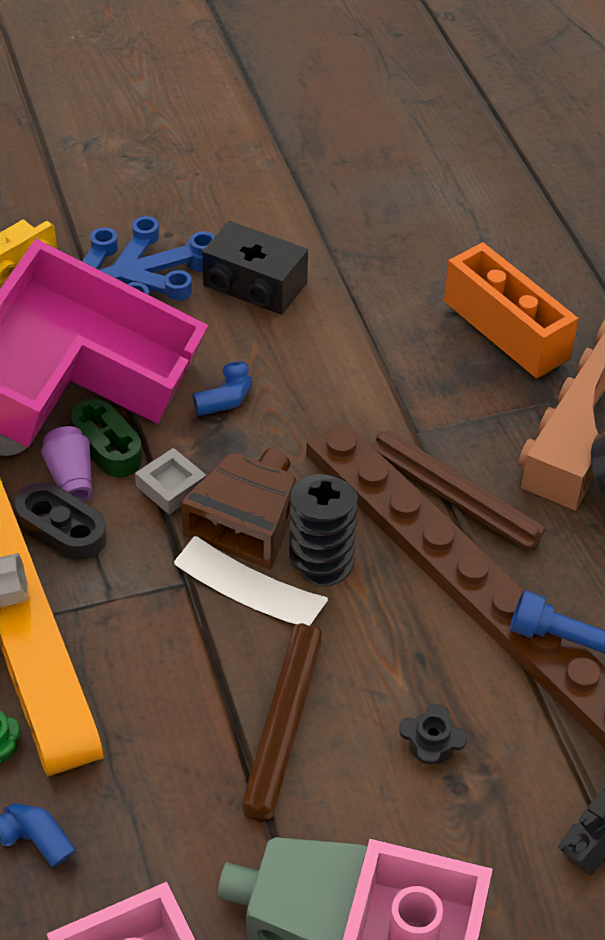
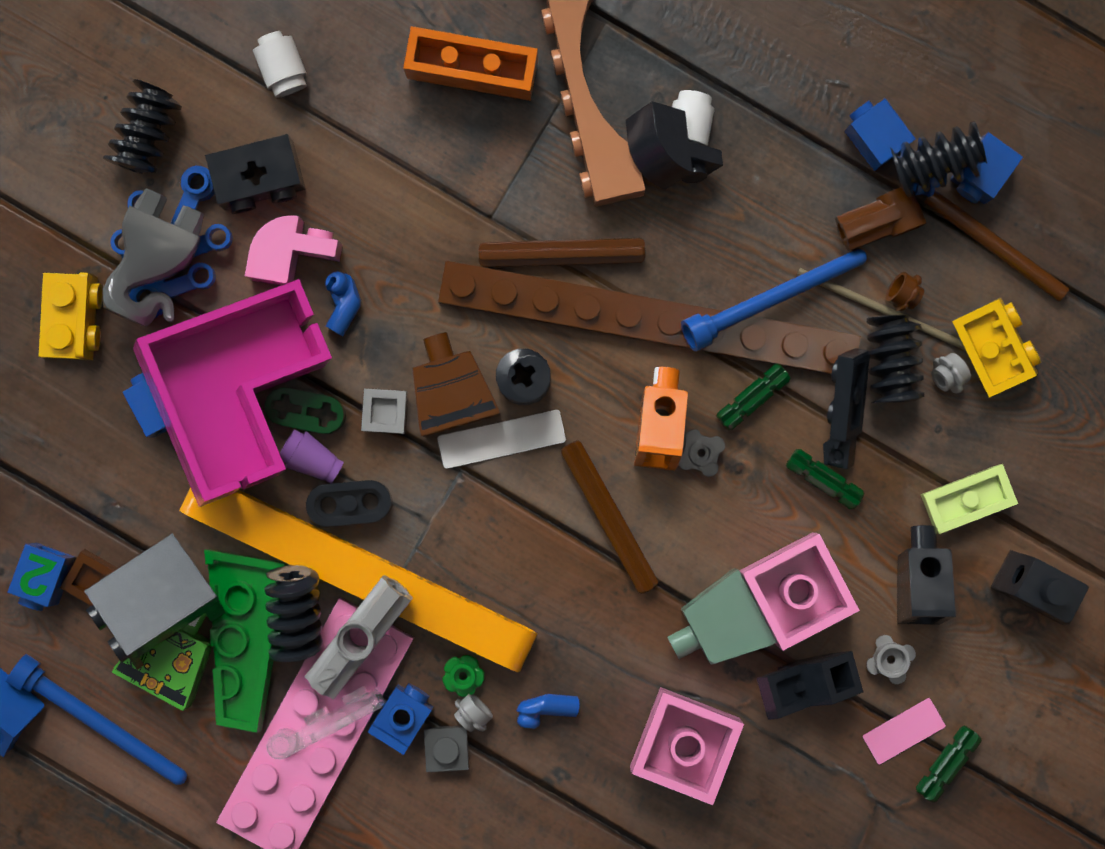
camera: 40 degrees left, 40 degrees up
none -> black piece [103,79,182,174]
none -> dark grey hips [103,188,204,327]
none -> bright pink brick [245,216,342,286]
none -> white brick [253,31,307,98]
none -> orange torso [634,367,688,471]
none -> dark green axle [716,364,791,430]
none -> dark green axle [786,449,865,509]

